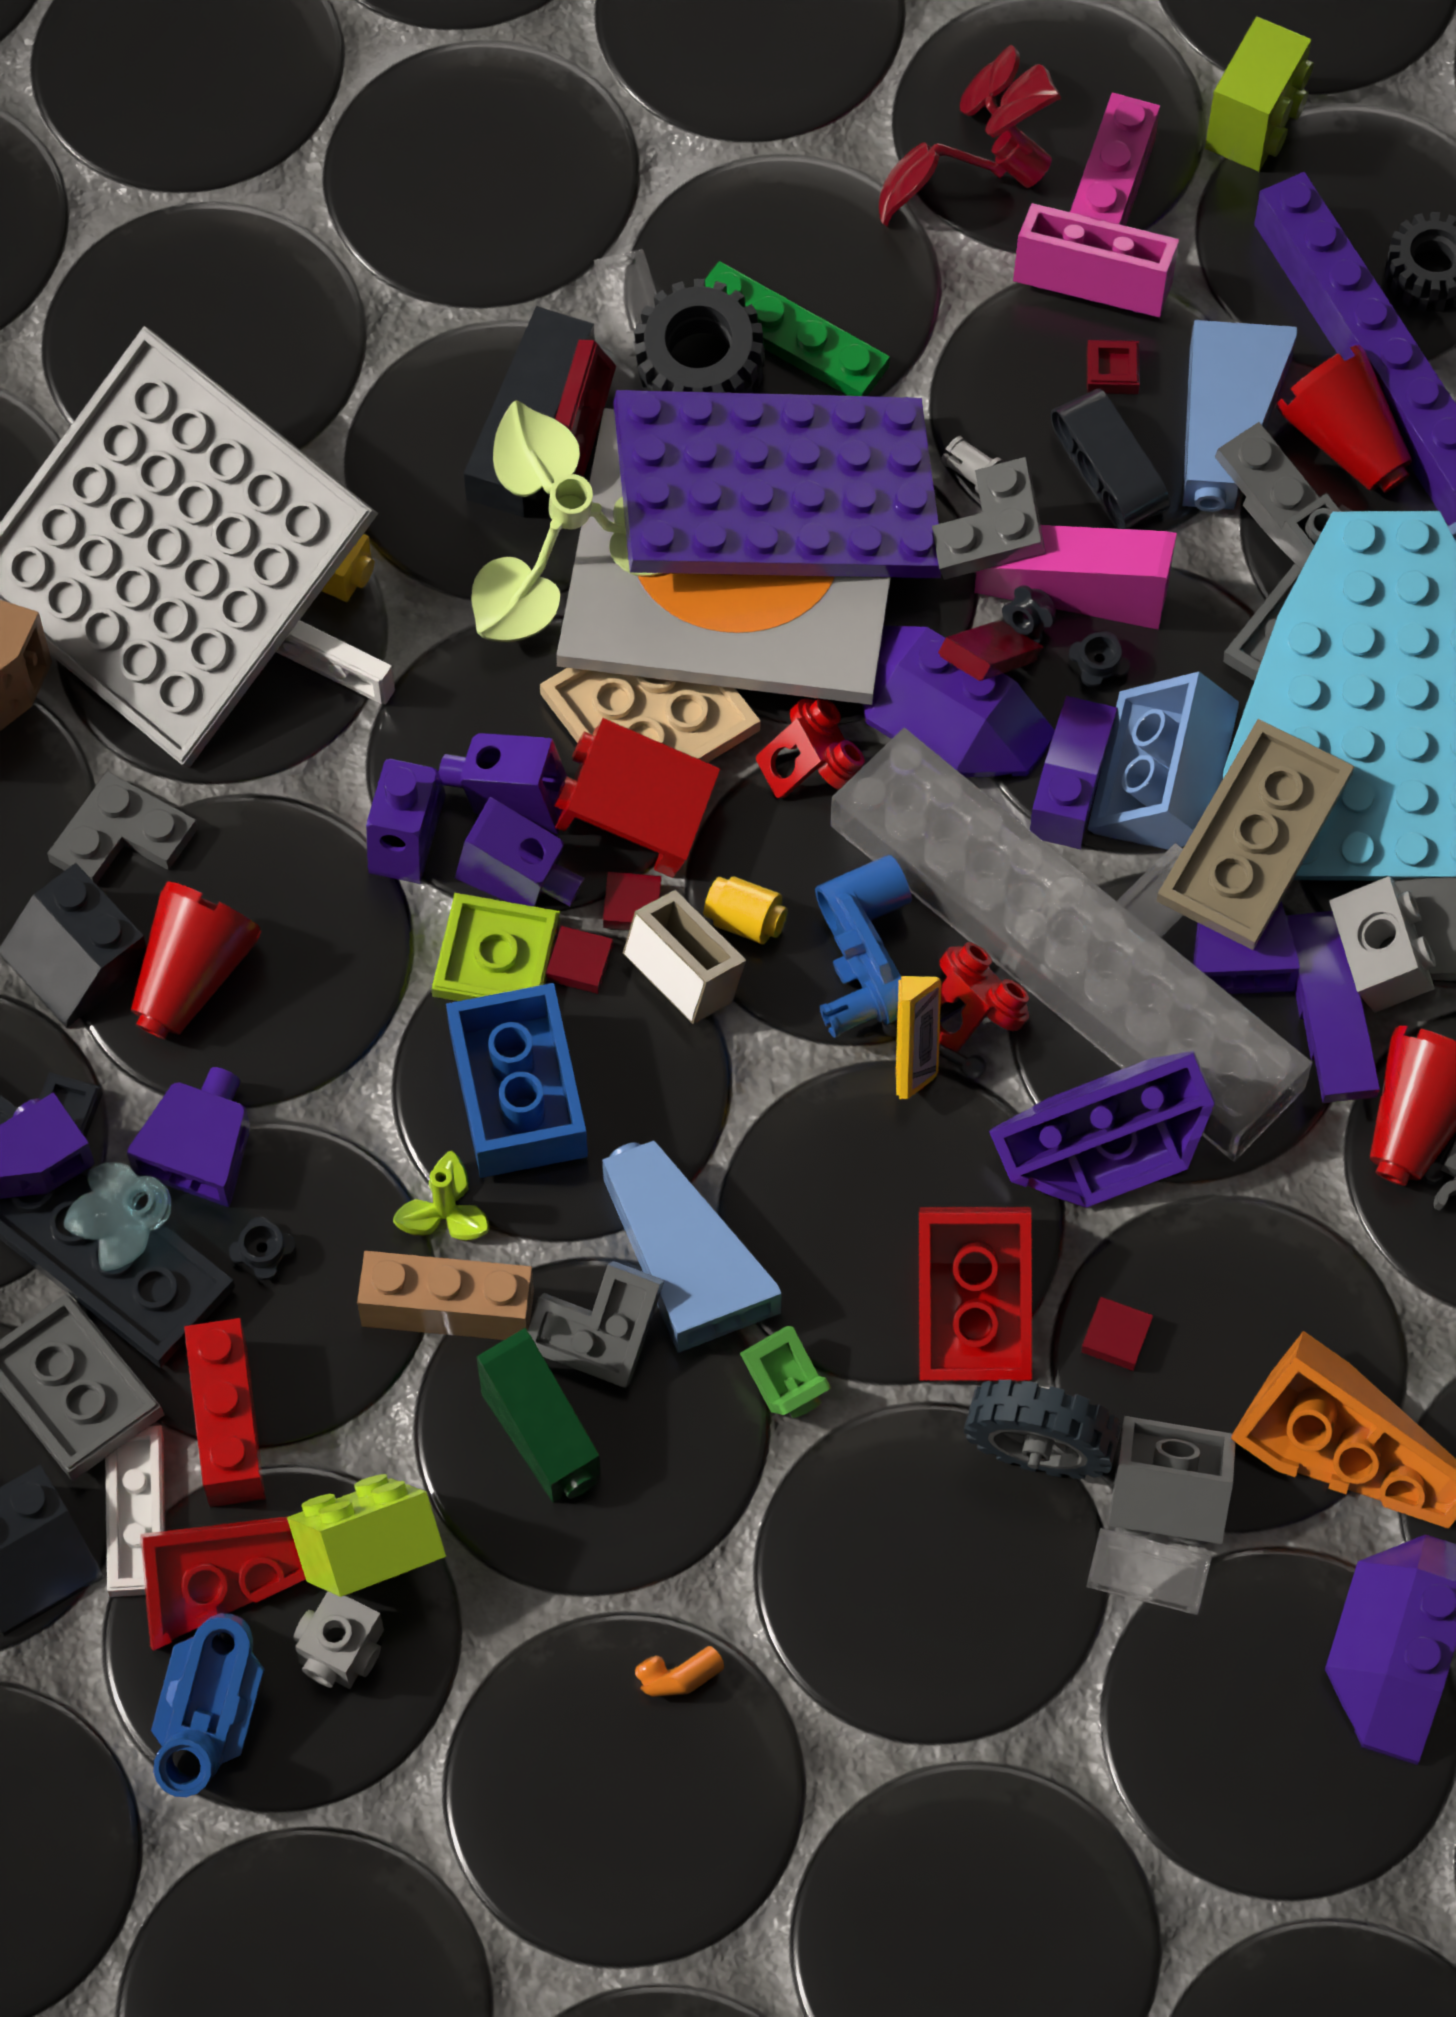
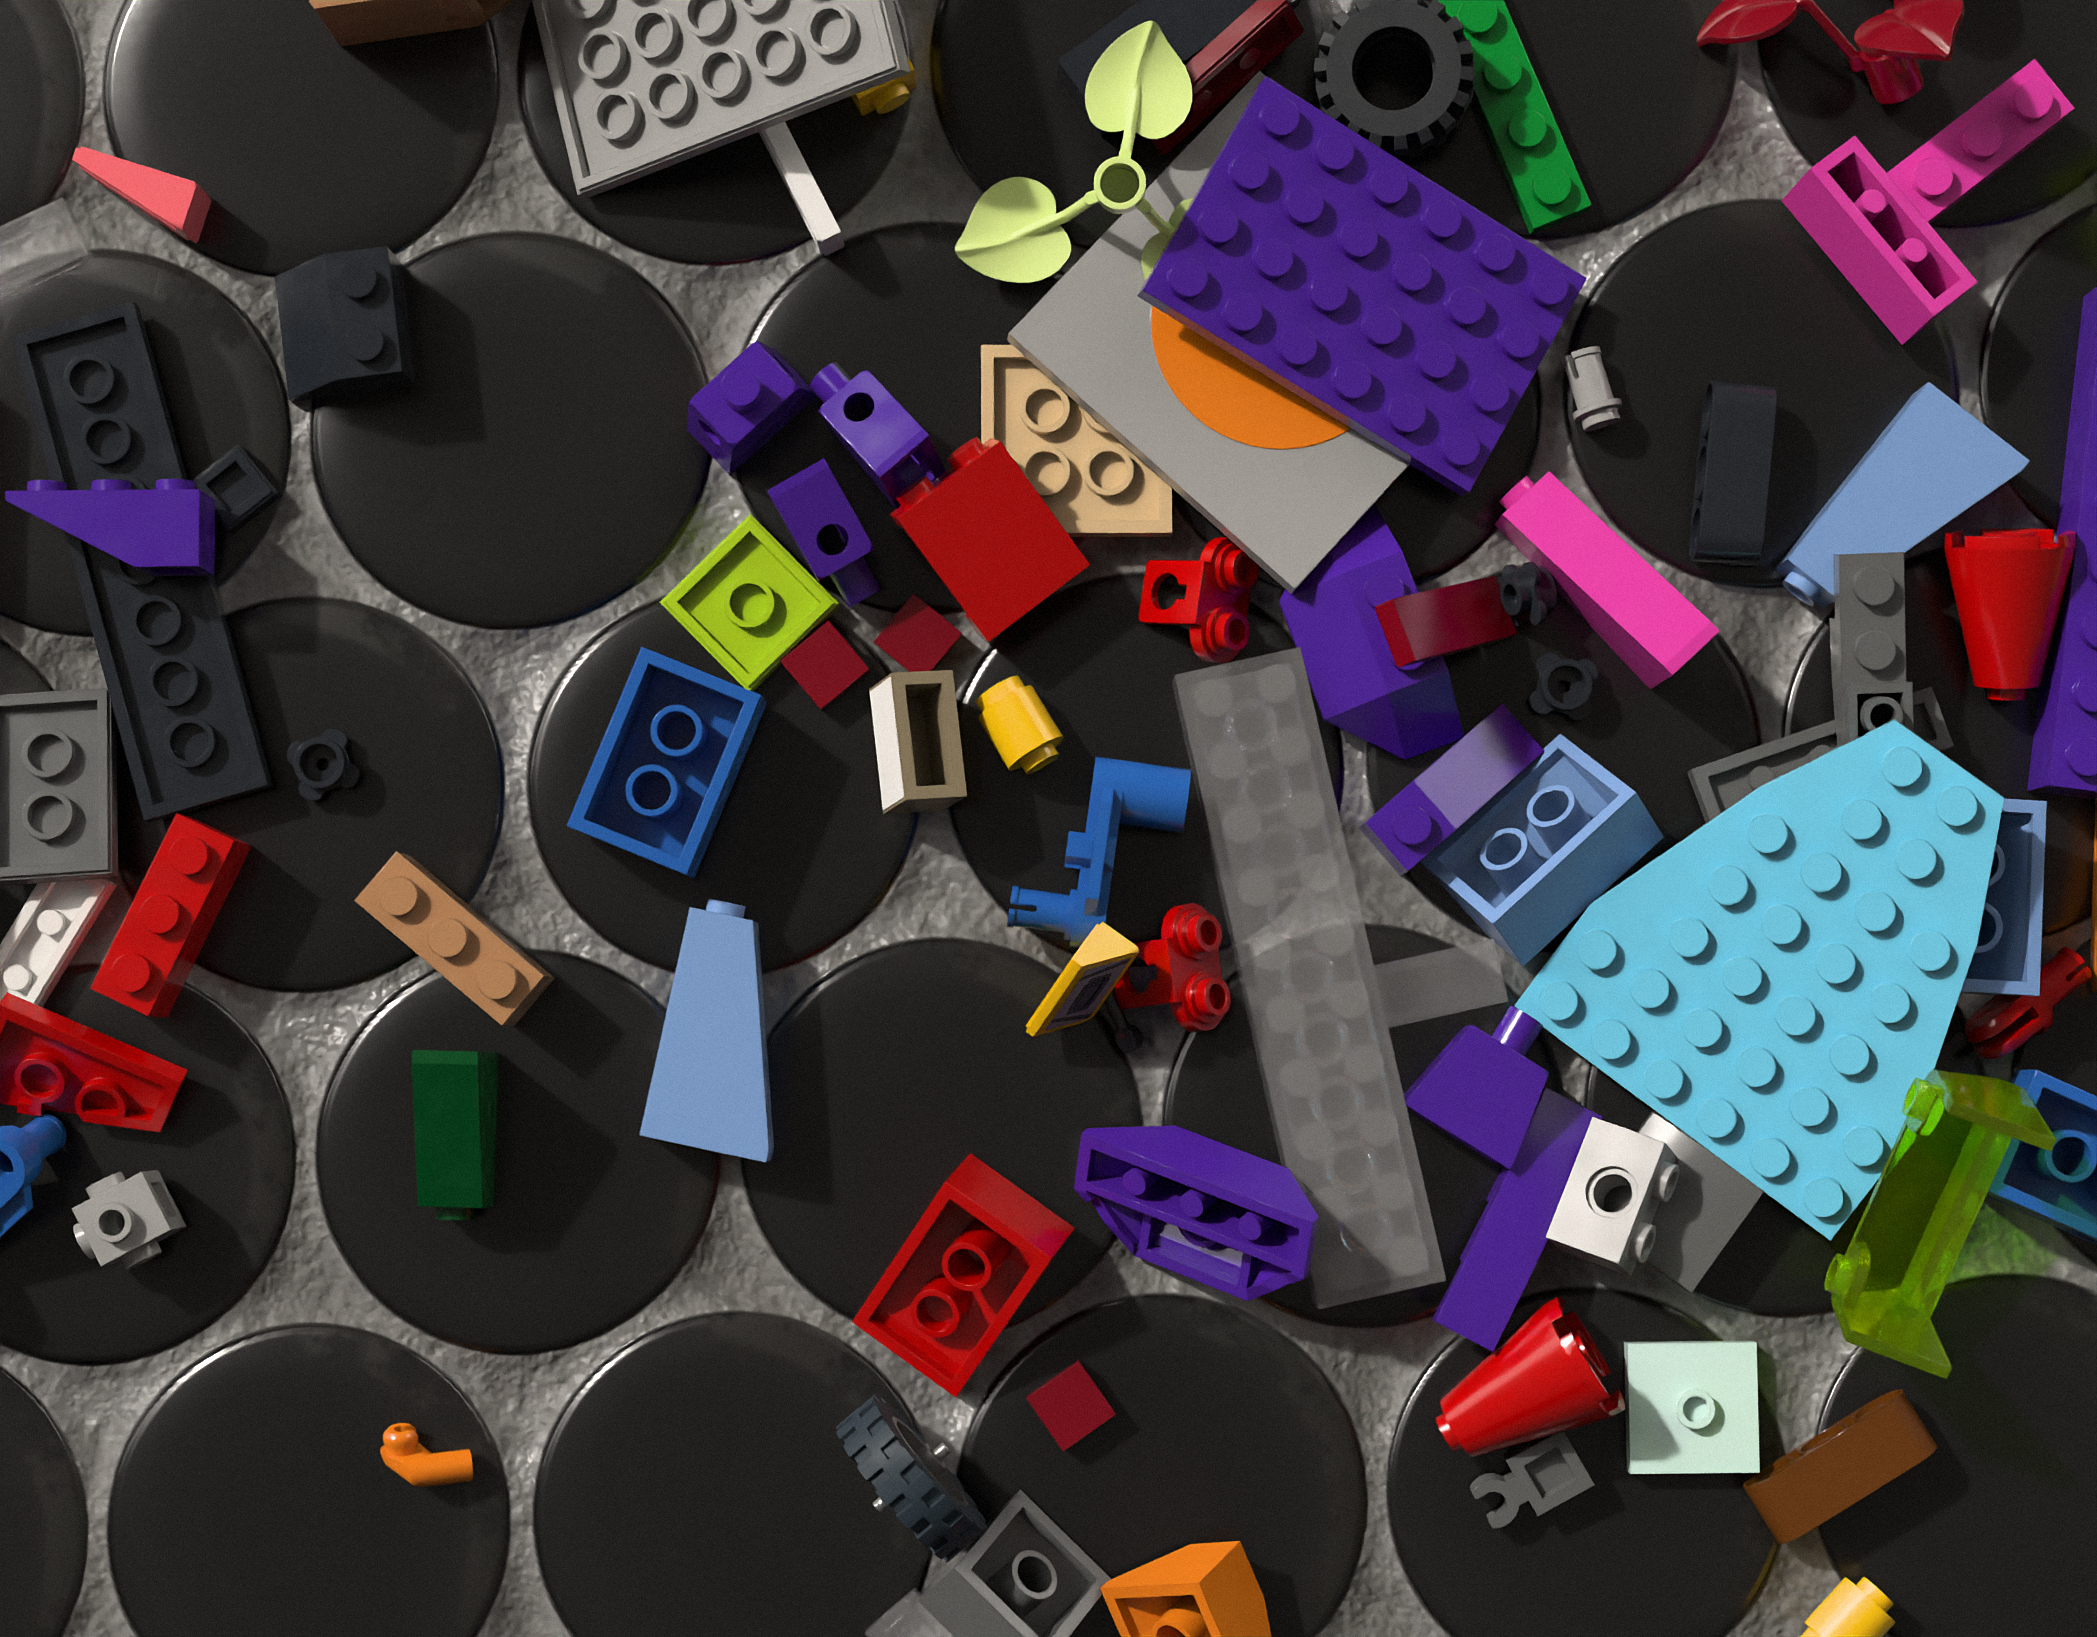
camera: 35 degrees right, 20 degrees up
dark grey plate [47,771,198,884] -> none
clear light blue plate [64,1162,171,1271] -> none
dark purple torso [127,1067,250,1207] -> none
red cone [131,881,262,1040] -> none
lime brick [287,1474,446,1597] -> none
lime plant [393,1151,490,1240] -> none
dark grey plate [528,1261,665,1388] -> none
bright green bracket [740,1326,831,1418] -> none
dark grey plate [932,457,1046,580] -> none
dark red tile [1087,340,1140,394] -> none
dark tan plate [1156,719,1354,950] -> none

